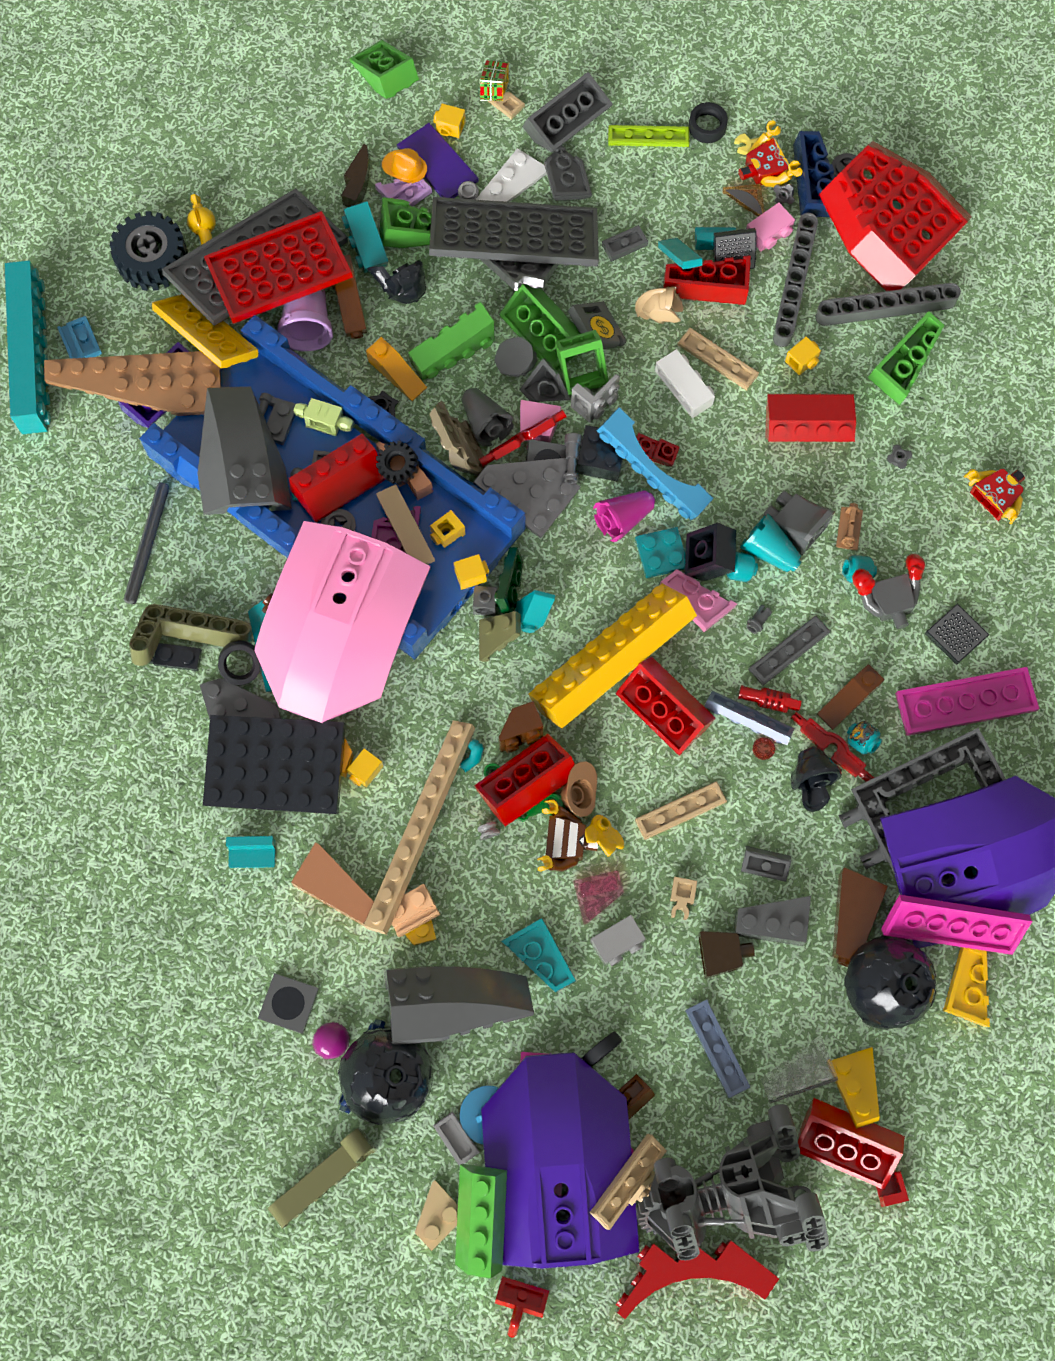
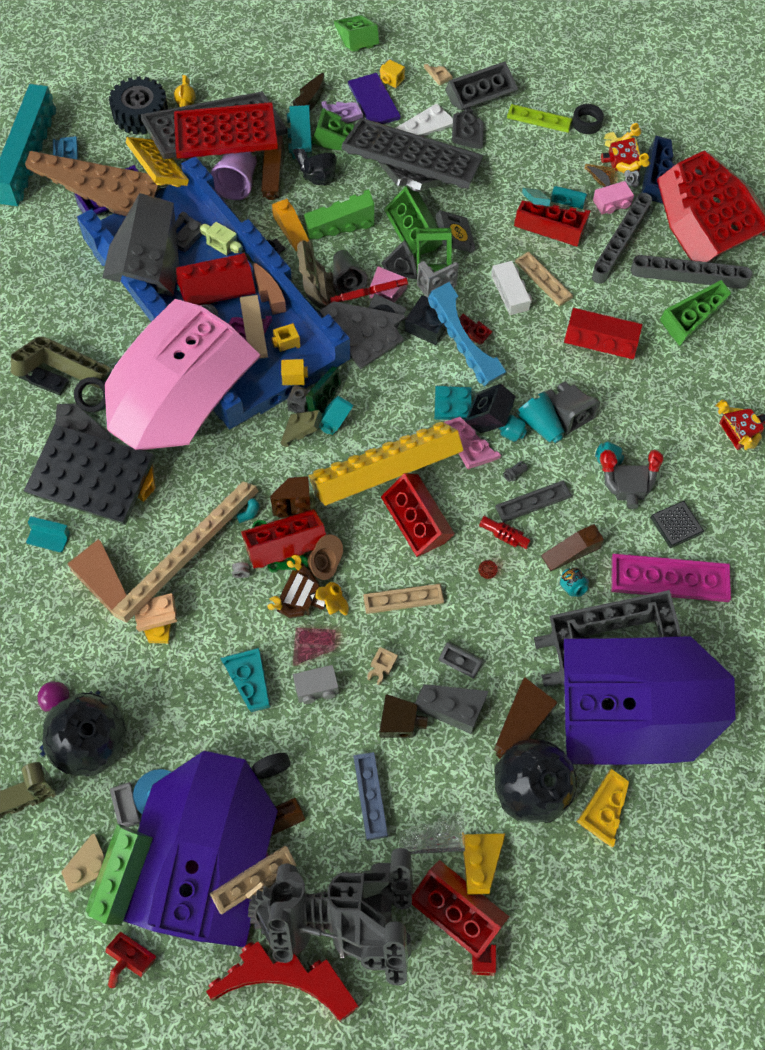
camera: 15 degrees right, 10 degrees down
dark grey axle [123,482,169,604] -> none
dark grey tile [258,973,319,1034] -> none
yellow brick [347,748,384,788] -> none
black tyre [376,441,419,485] -> none
light orange piece [382,148,427,183] -> none
dark grey wedge [384,966,534,1044] -> none
light grey plate [458,181,479,200] -> none
piece [480,60,509,101] -> none
dark grey hat [494,337,537,377] -> none
flat silver piece [564,433,582,484] -> none
dark pink cone [593,490,655,542] -> none
dark grey plate [602,225,648,262] -> none
tan helmet [635,287,683,324] -> none
sand blue plate [704,690,795,745] -> none
tile [713,228,757,269] -> none
yellow brick [785,337,821,376] -> none
red piece [791,711,875,782] -> none
black head [791,746,842,812] -> none
medium nougat hinge [836,503,863,551] -> none
dark pink plate [881,895,1033,955] -> none
dark grey plate [887,445,912,469] -> none

